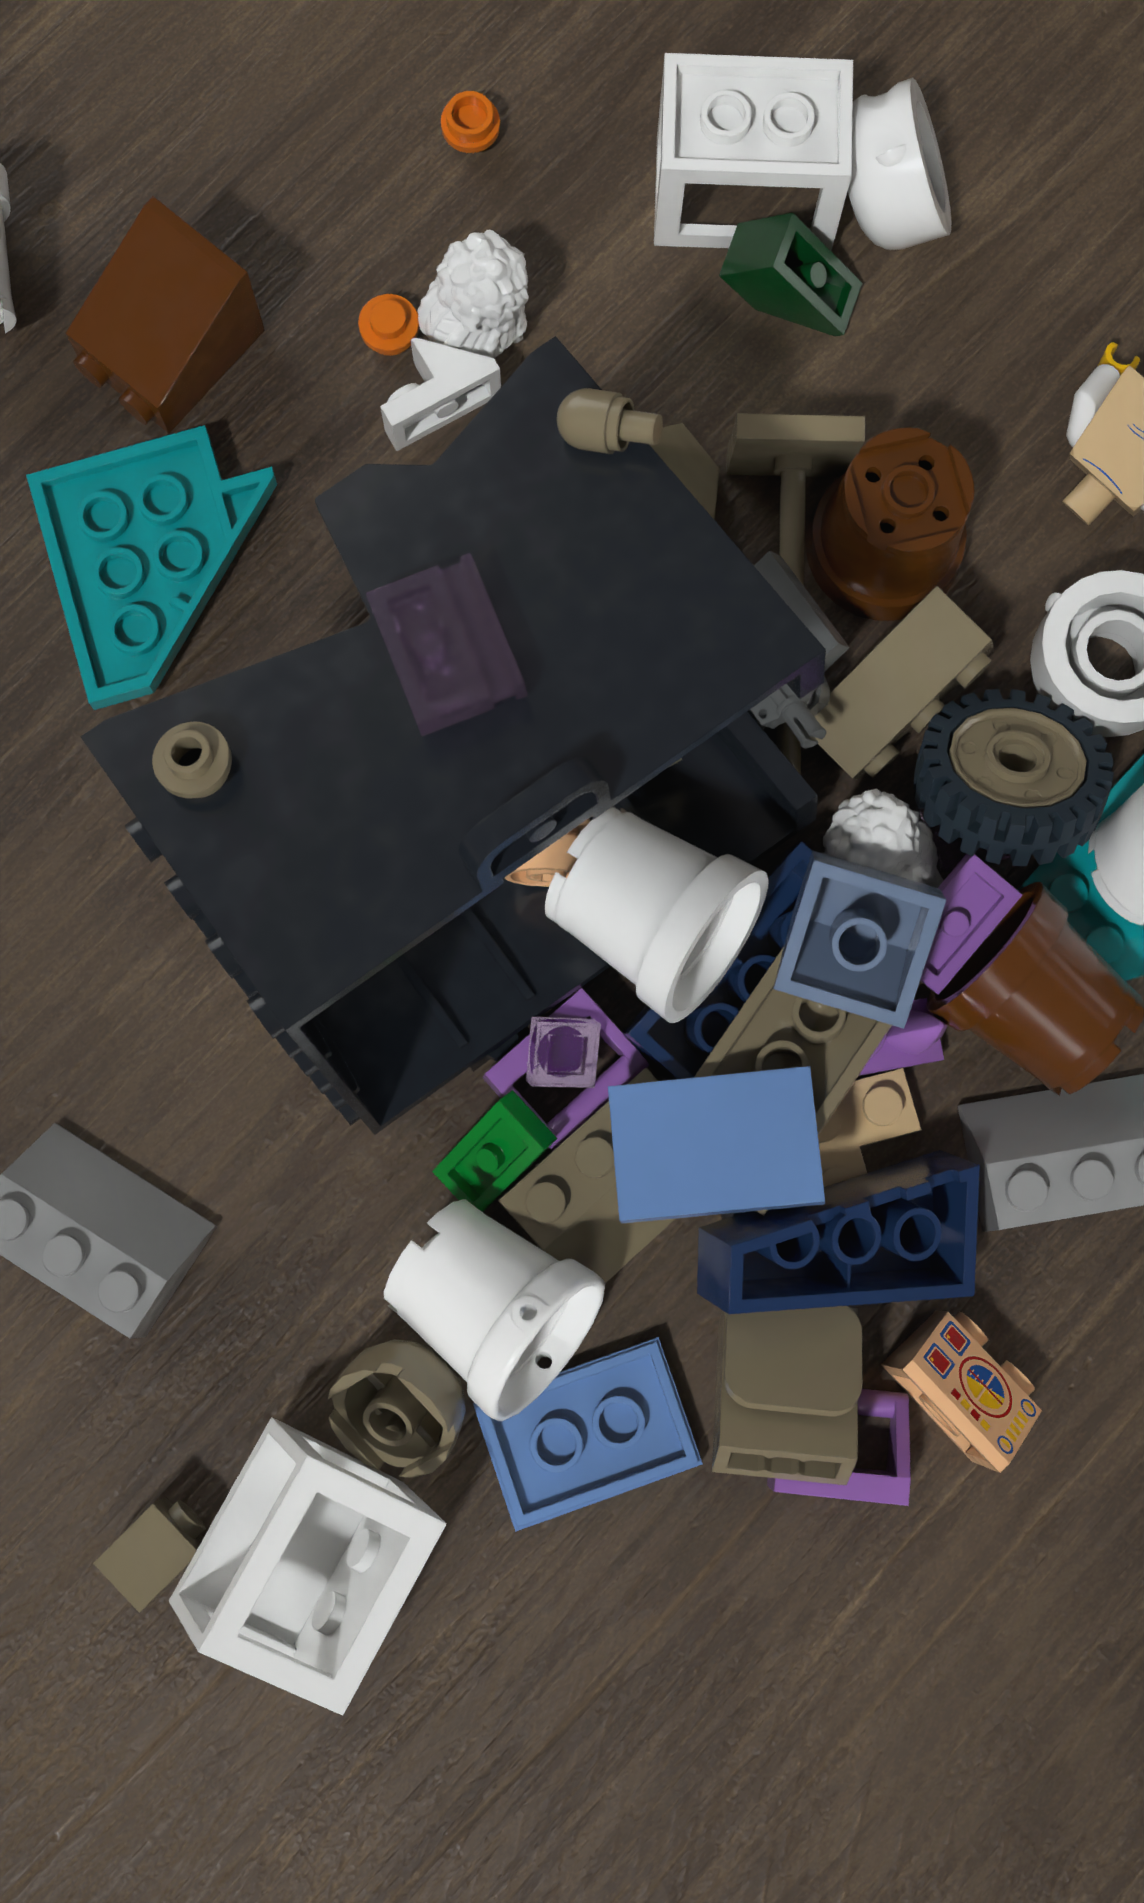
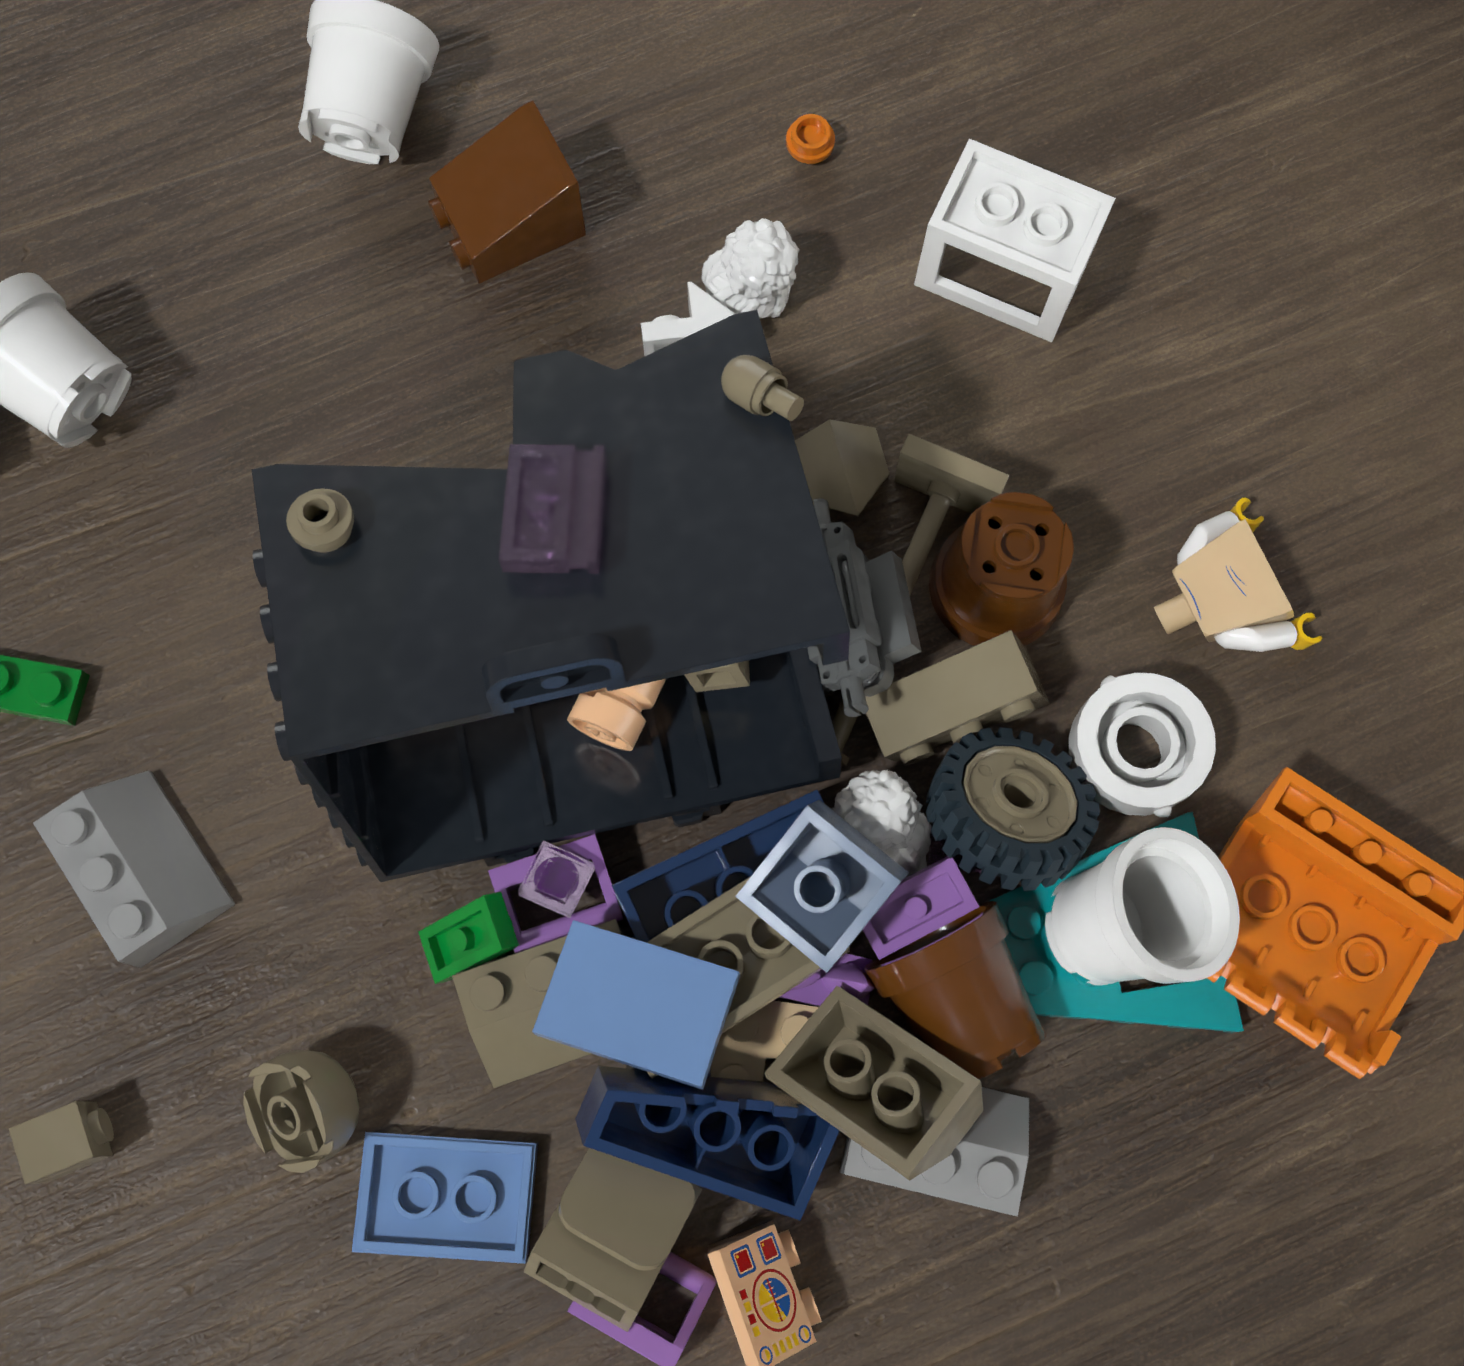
camera: 25 degrees right, 5 degrees down
teal wing [26,425,277,710] -> none
white piece [169,1417,447,1716] -> none
orange plate [358,294,419,356] -> none
white piece [384,1199,605,1421] -> none
white piece [545,807,768,1023] -> none
dark green slope [719,213,862,336] -> none
white piece [848,78,952,250] -> none
none -> dark tan slope [765,986,983,1181]

